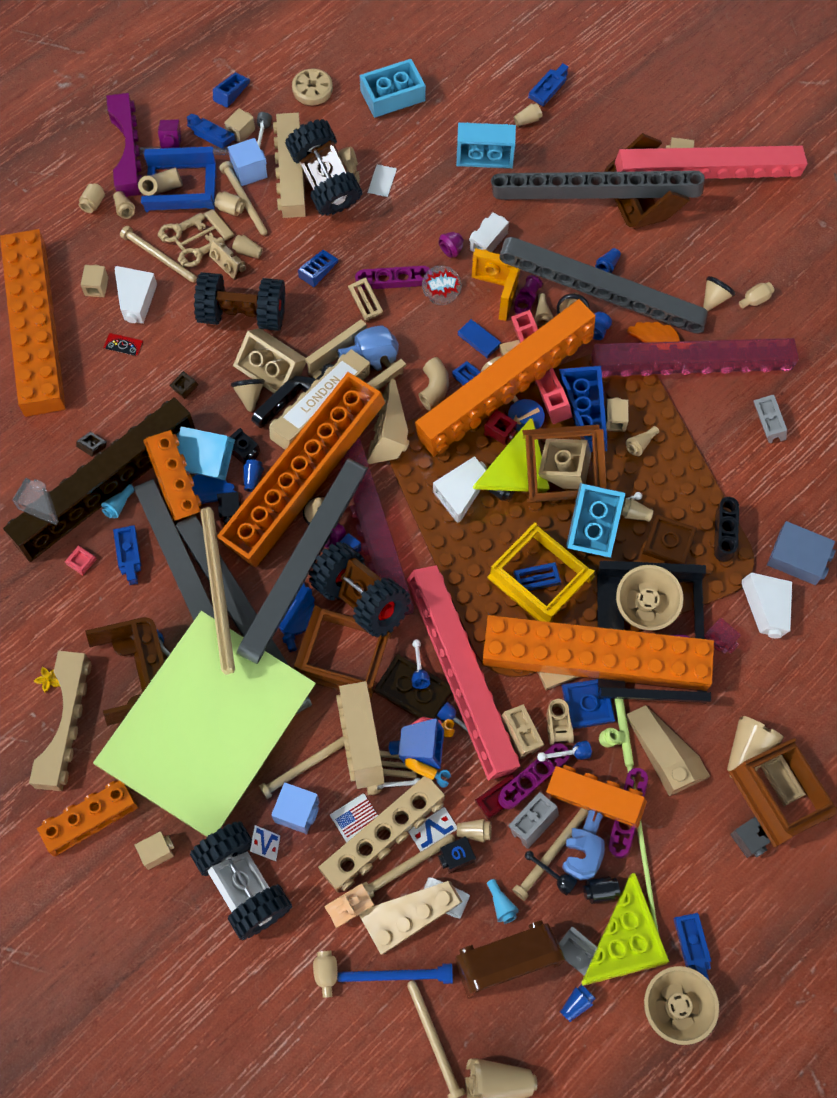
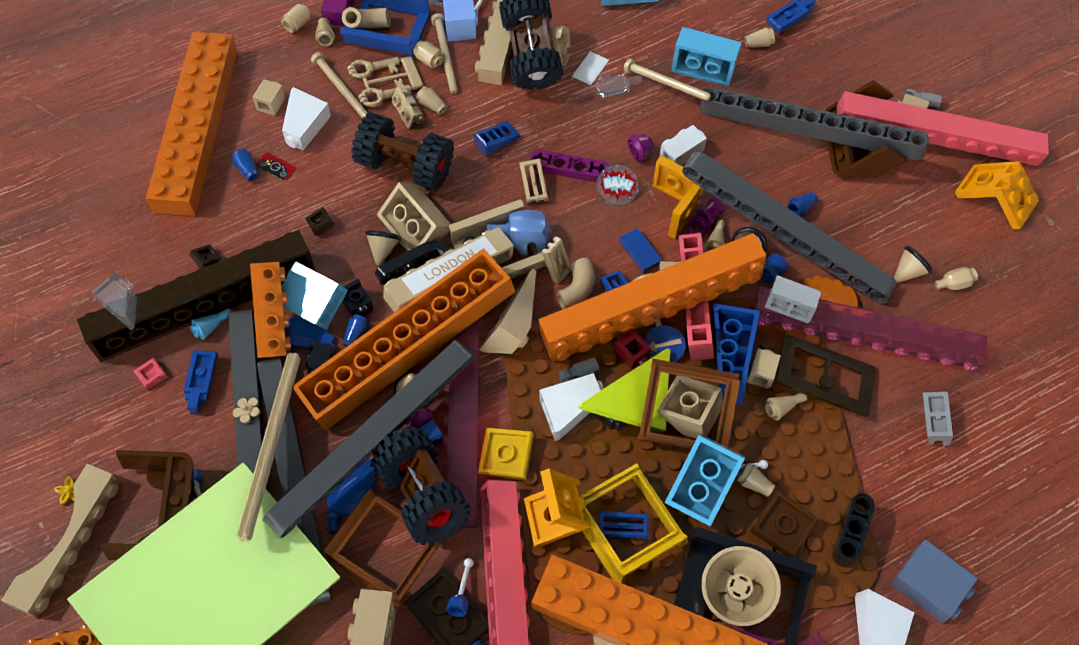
camera: 15 degrees right, 5 degrees down
none -> blue cone [232,149,259,181]
none -> tan plant [233,397,260,424]
none -> yellow tile [478,428,534,480]
none -> light orange bracket [524,468,591,547]
none -> tan tile [541,236,571,284]
none -> dark grey bar [558,357,600,383]
none -> clear piece [595,74,642,97]
none -> tan bar [624,58,711,101]
none -> light grey hinge [765,275,821,324]
none -> dark brown door [775,333,876,417]
none -> light grey bar [904,89,942,110]
none -> light orange bracket [955,161,1039,229]

